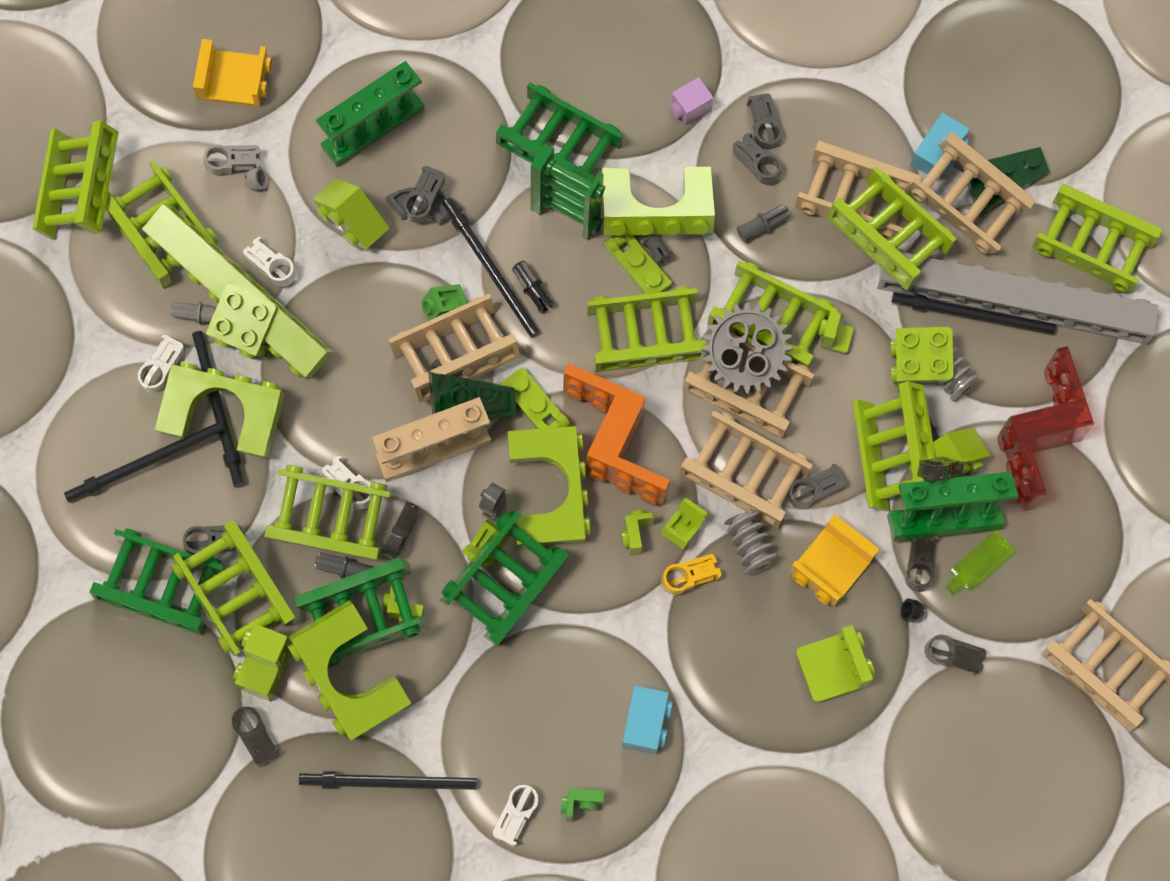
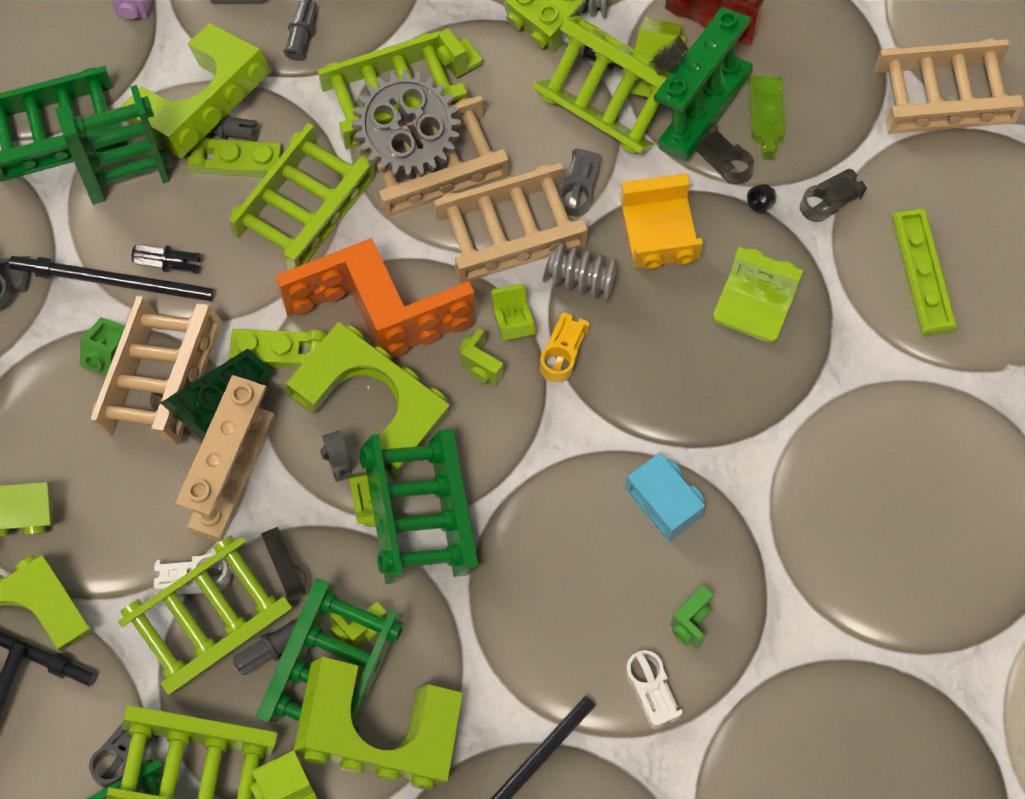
camera: 45 degrees left, 5 degrees down
none -> lime tile [891,208,957,337]

